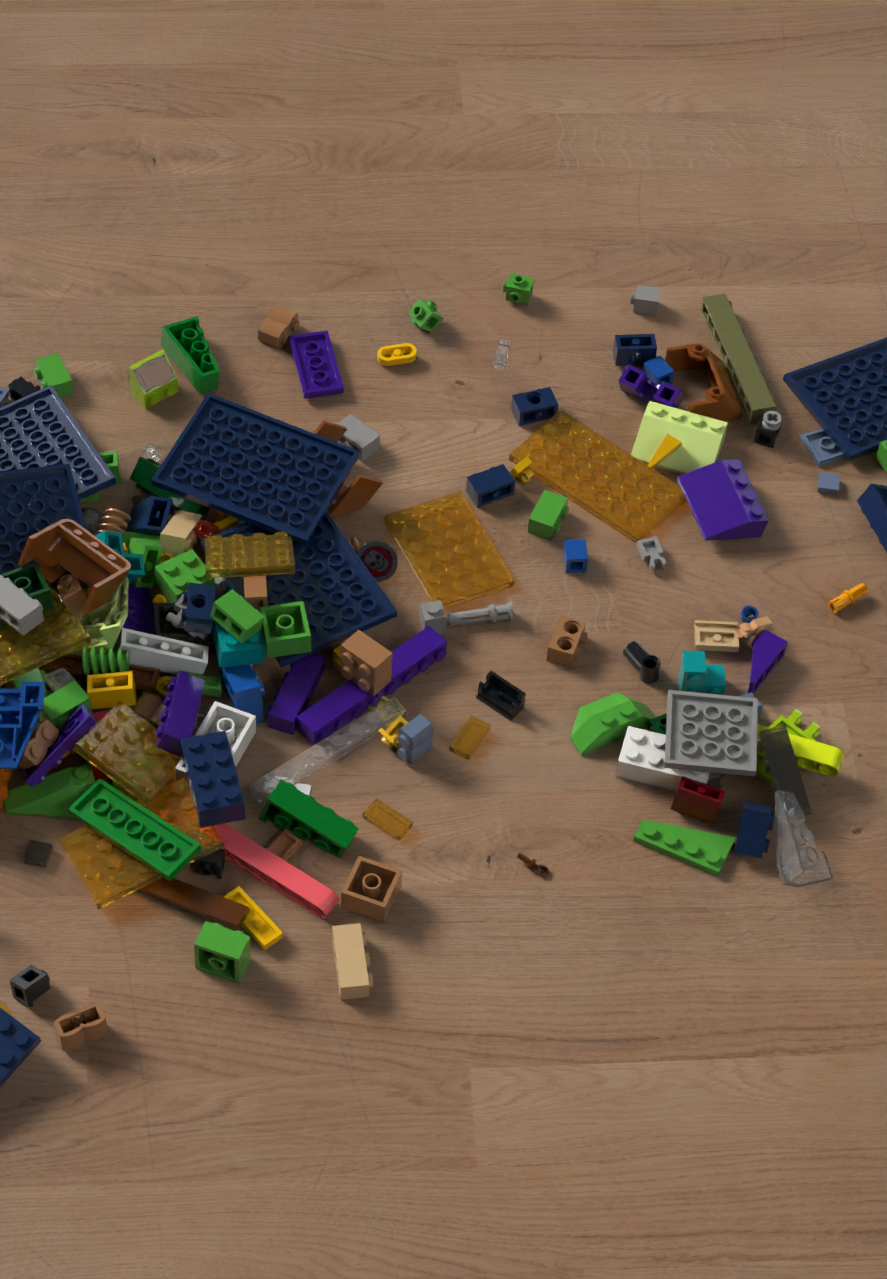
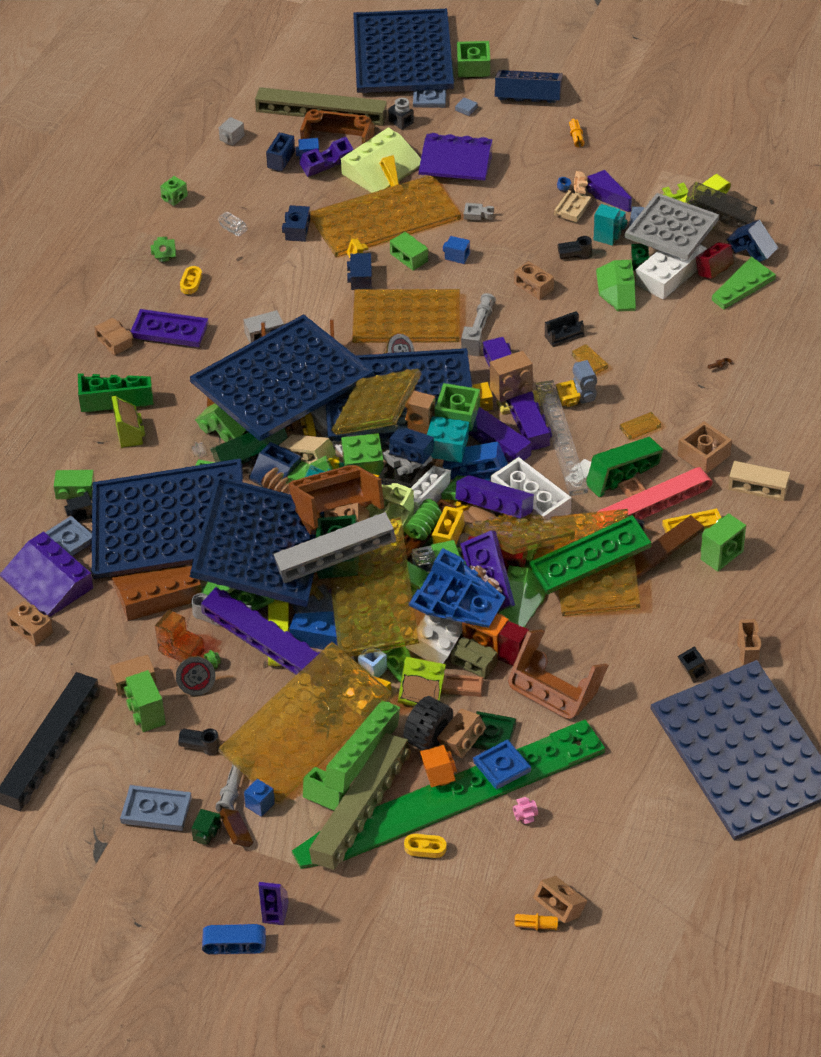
camera: 60 degrees left, 5 degrees down
clear smoke tile [23,840,53,868] -> none
dark blue brick [180,731,246,828] -> none
clear red bush [195,520,221,540] -> none
bright green brick [210,589,264,644] -> none
clear wedge [775,790,833,887] -> none

